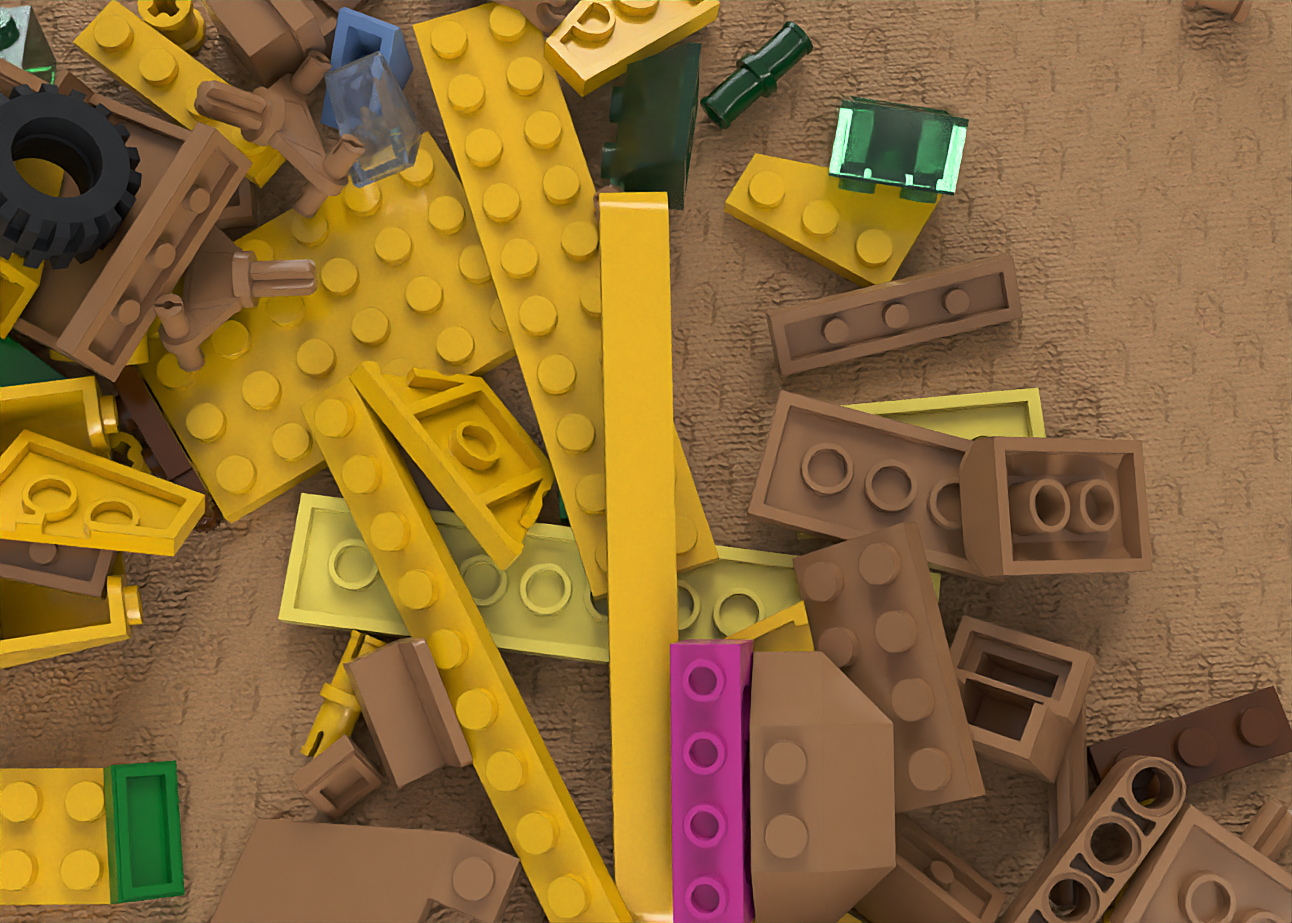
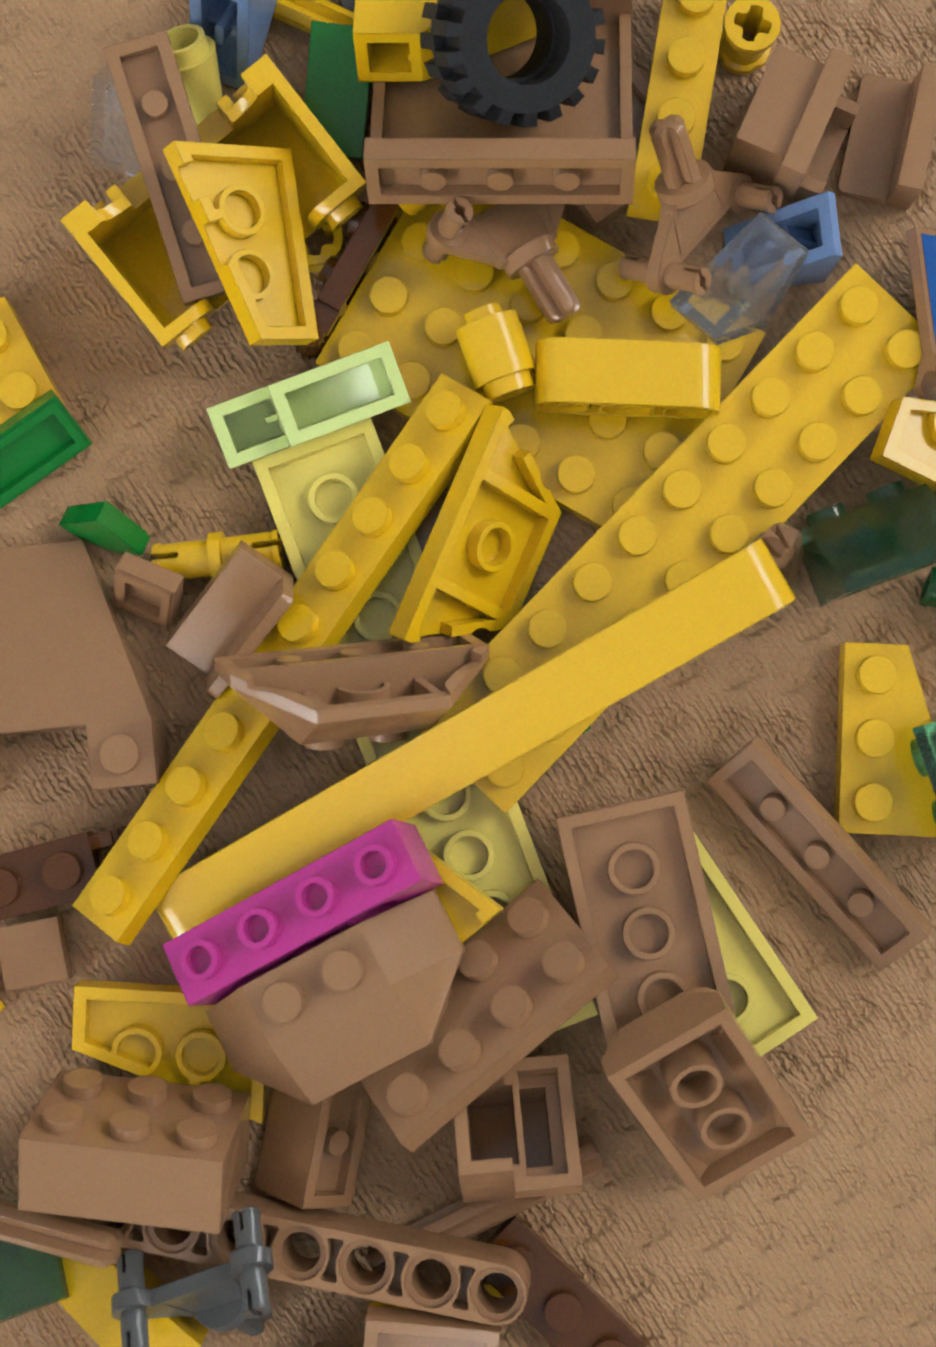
camera: 60 degrees right, 10 degrees up
none -> green tile [59,501,150,555]
none -> yellowish green slope [205,341,411,469]
none -> medium nougat wedge [214,634,489,751]
none -> yellow brick [456,302,536,404]
none -> yellow beam [533,337,722,419]

